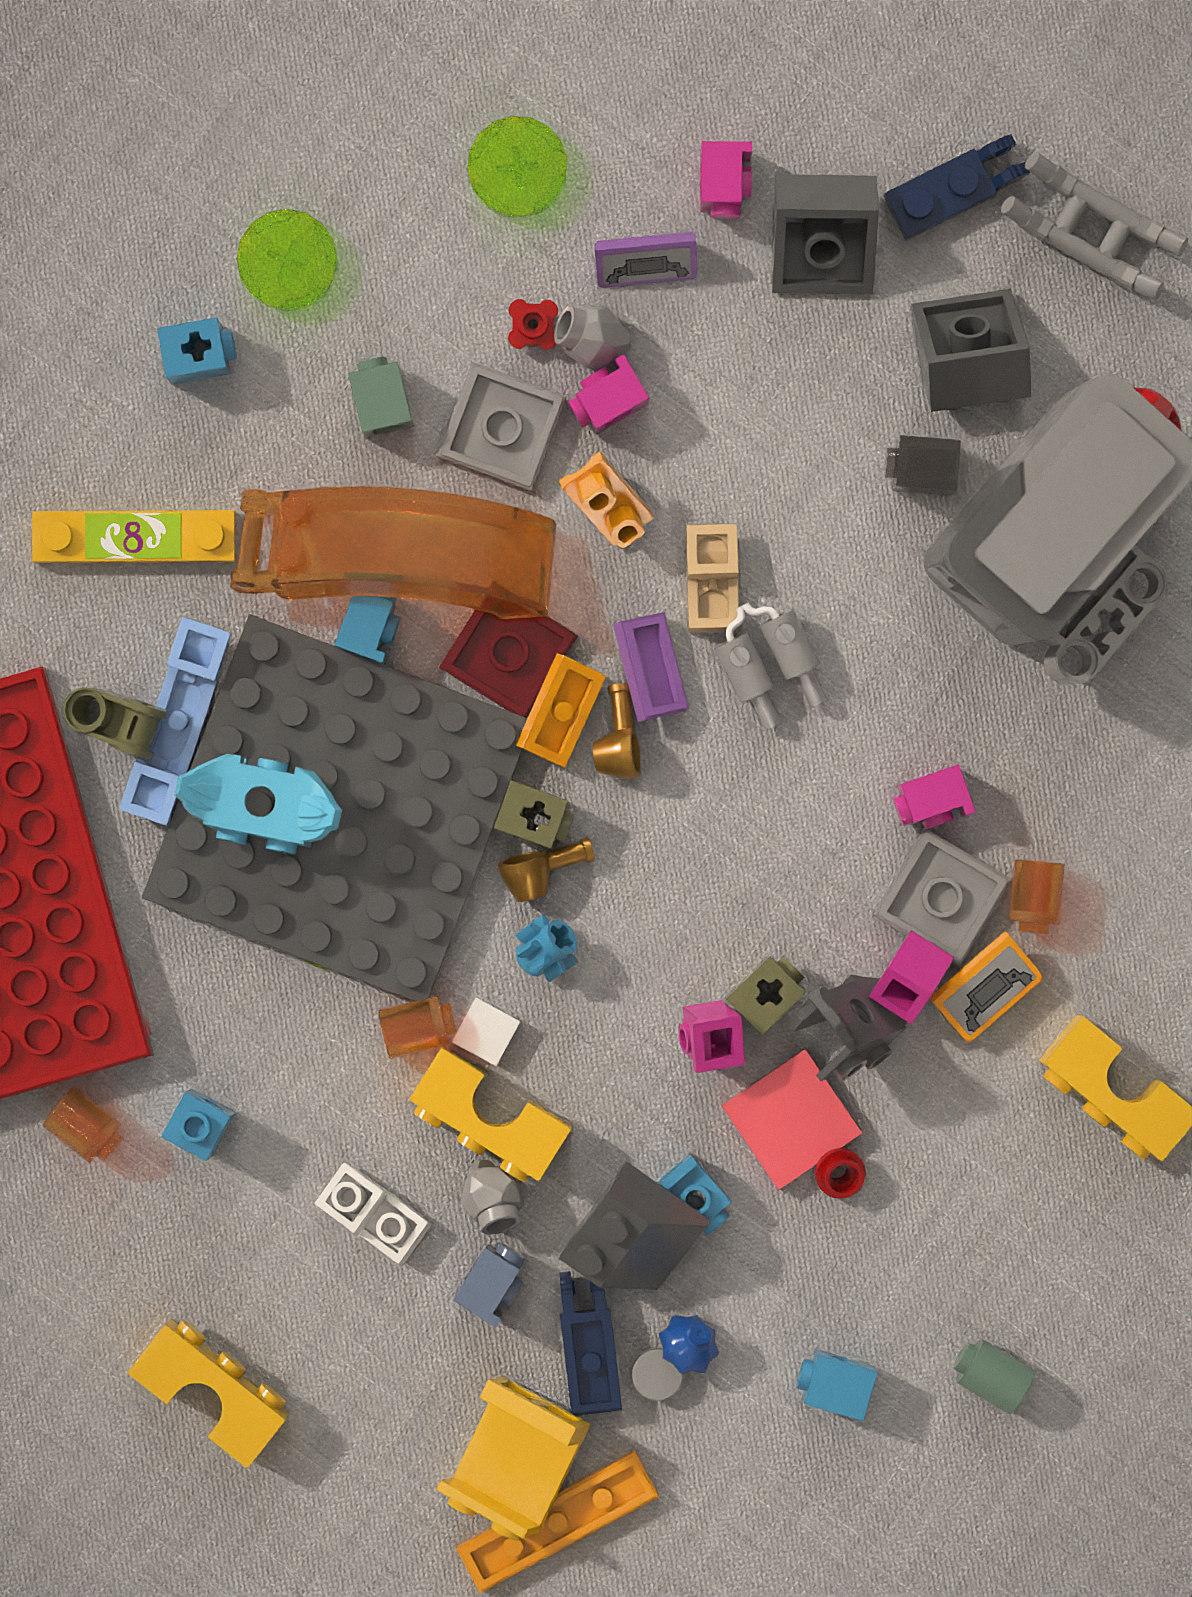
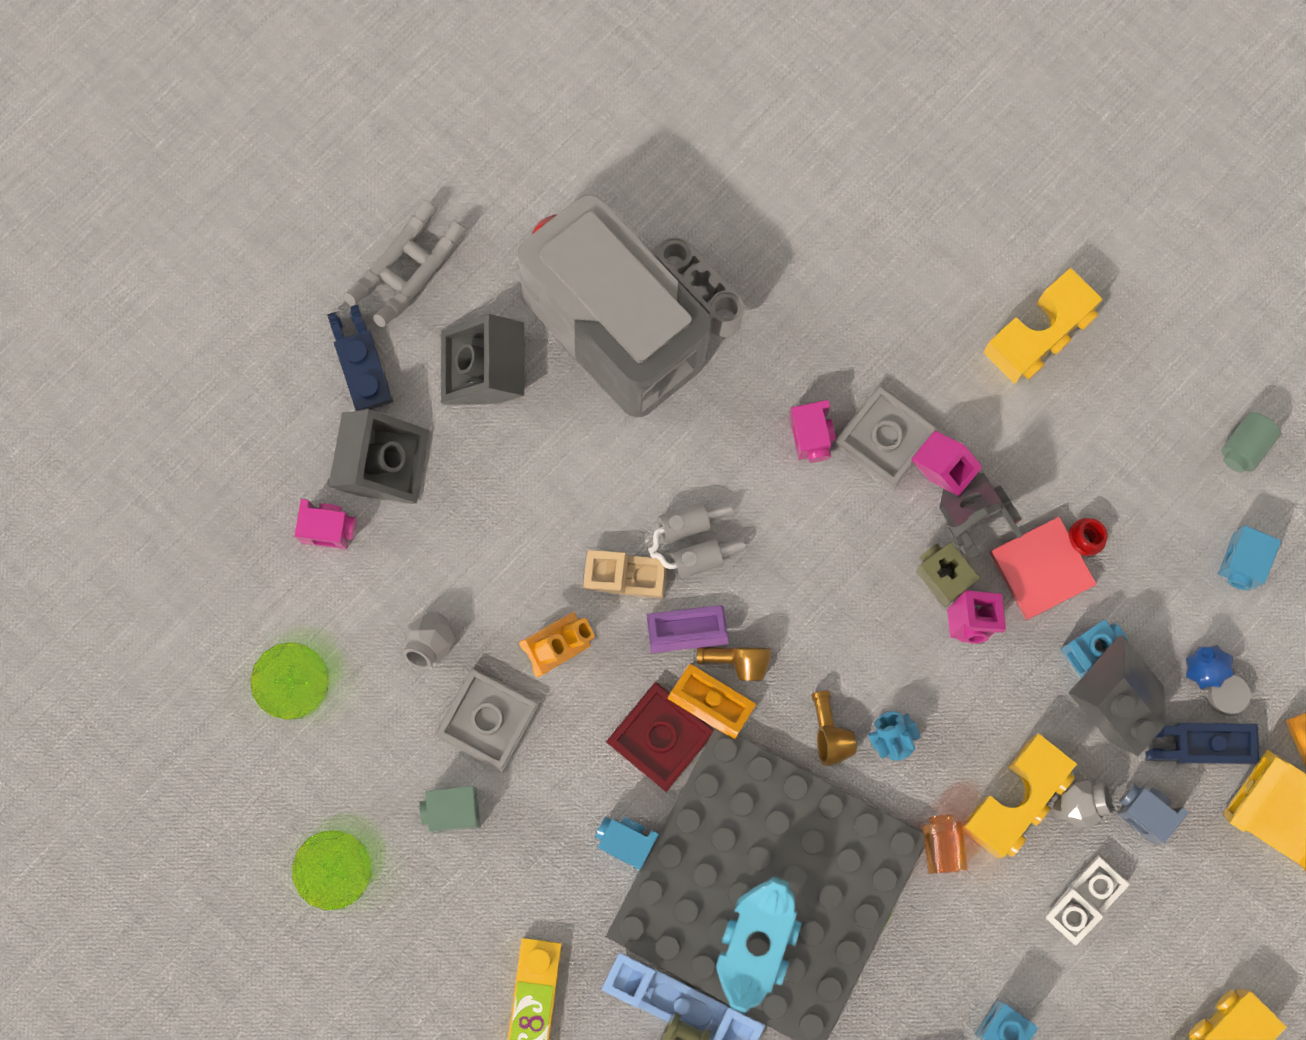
camera: 80 degrees left, 10 degrees down
dark azure brick [157,317,237,385] -> none
clear orange windscreen [230,486,557,619] -> none
white tile [452,997,521,1066] -> none
olive brick [494,780,575,849] -> none
red plate [508,299,558,350] -> none
dark pink brick [568,354,649,435] -> none
slope [594,232,698,288] -> none
clear smoke brick [884,435,961,496] -> none
slope [929,931,1043,1043] -> none
clear orange brick [1009,860,1065,934] -> none

